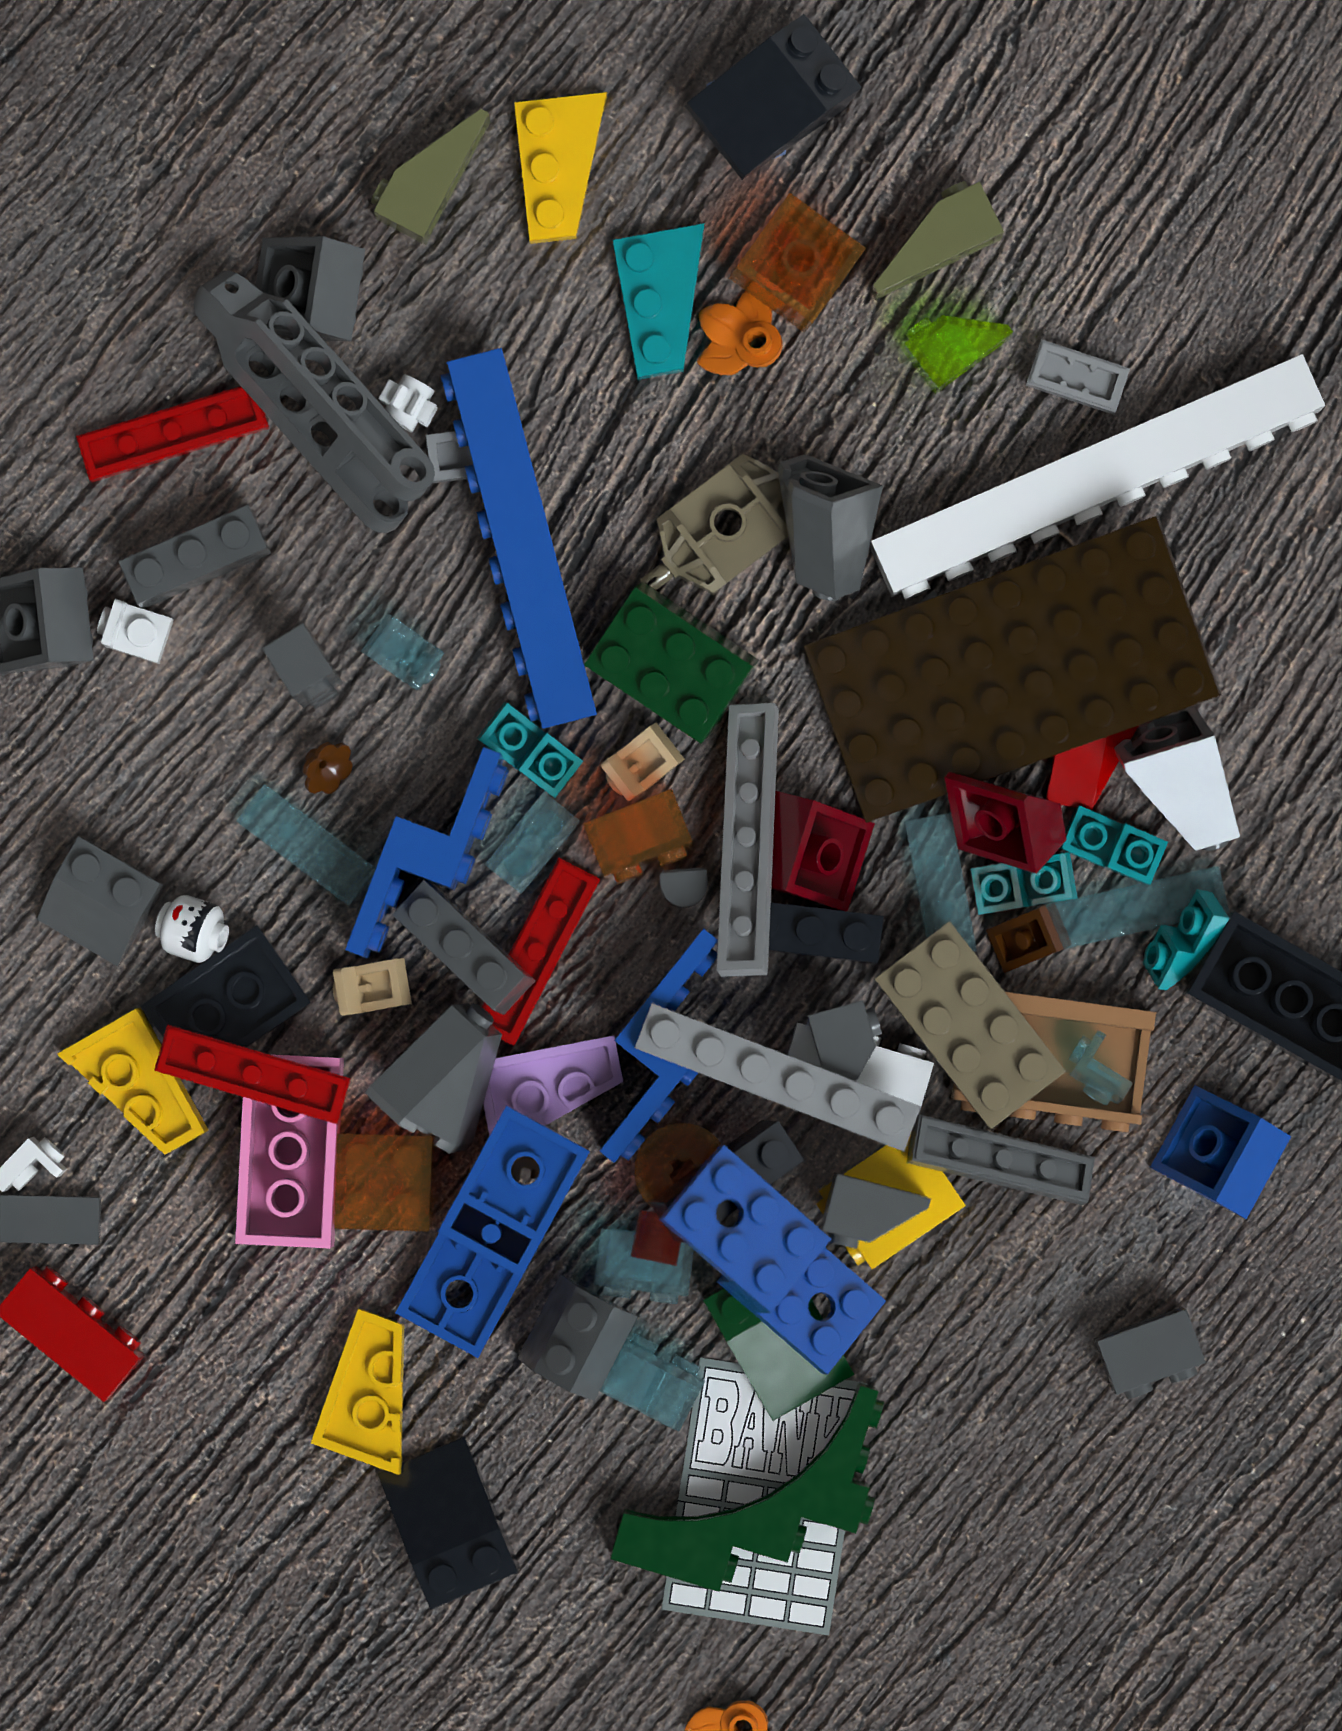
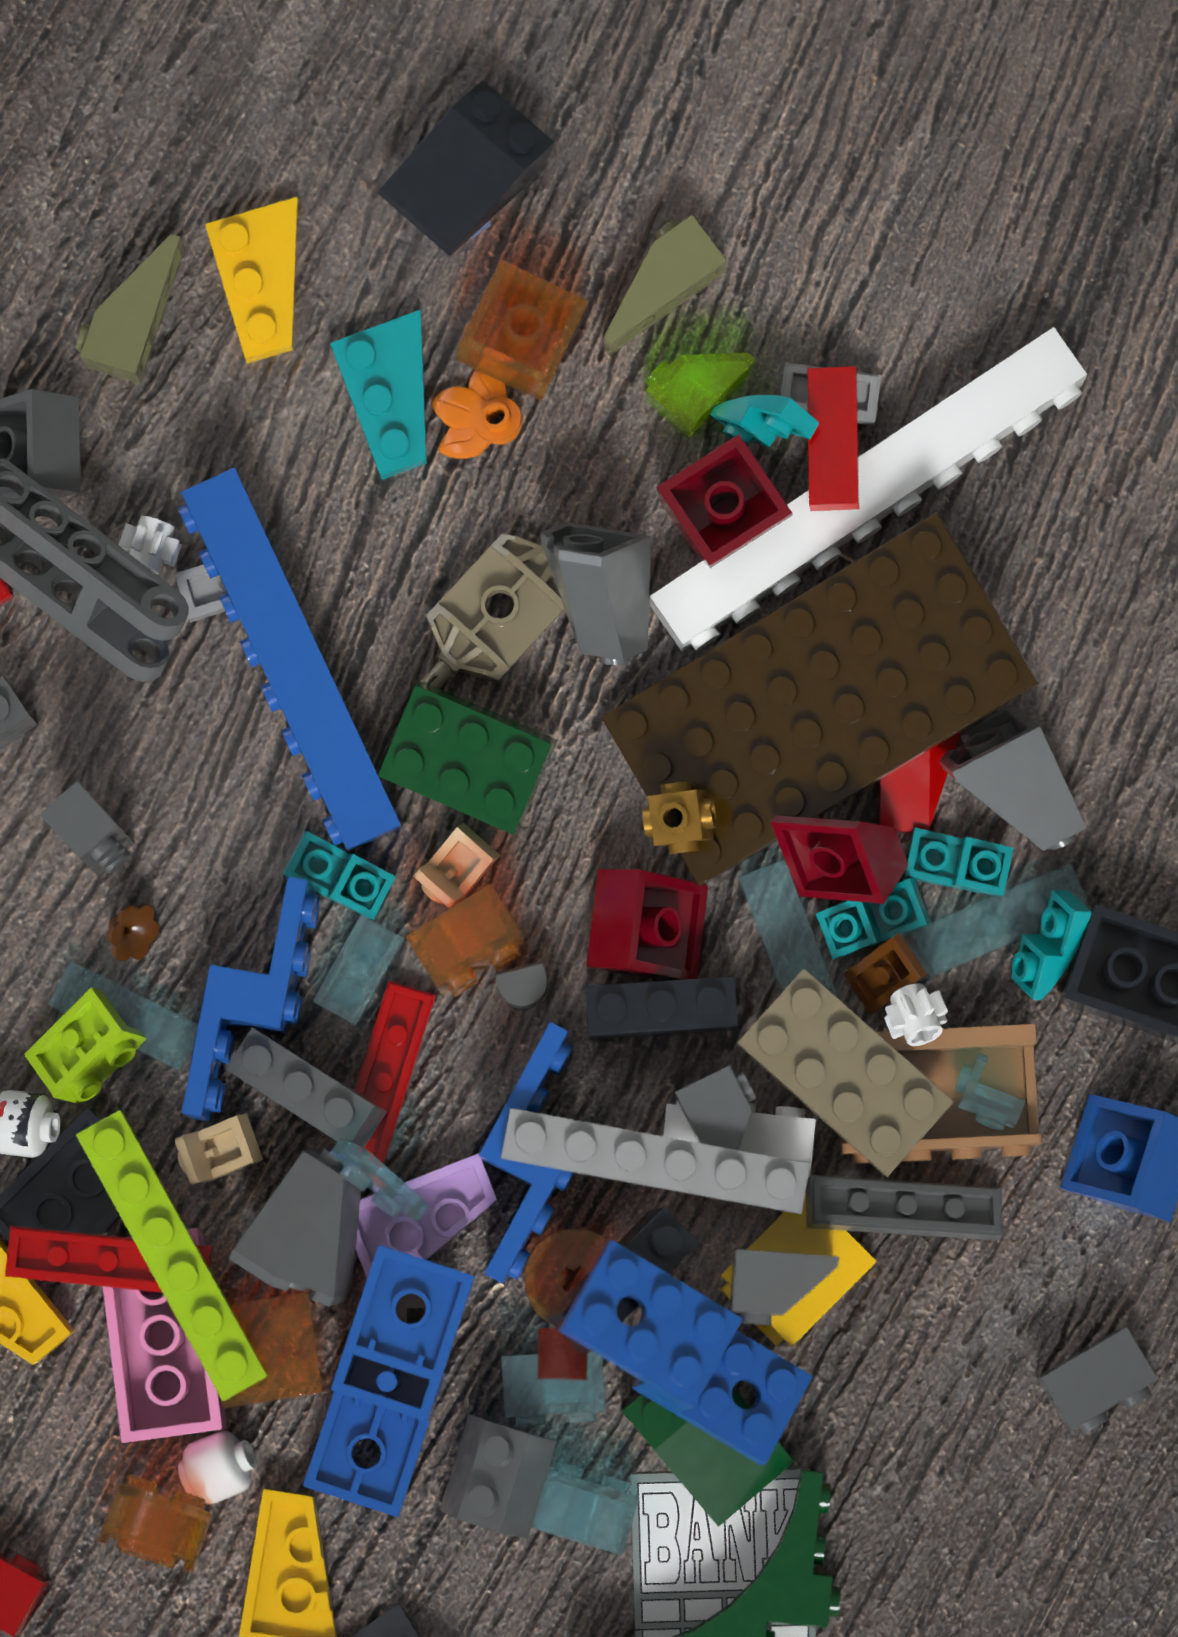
camera: 10 degrees left, 5 degrees down
clear light blue bracket [361,613,444,690] -> none
light grey plate [717,703,779,977] -> none
none -> lime bracket [24,987,146,1104]
none -> lime plate [76,1110,269,1401]
none -> clear orange brick [97,1475,212,1573]
none -> white head [178,1431,257,1504]
none -> clear light blue plate [329,1137,430,1221]
none -> pearl gold brick [642,781,717,854]
none -> dark red slope [656,434,793,568]
none -> teal slope [710,395,820,447]
none -> red tile [807,366,859,511]
none -> white gear [884,984,948,1046]

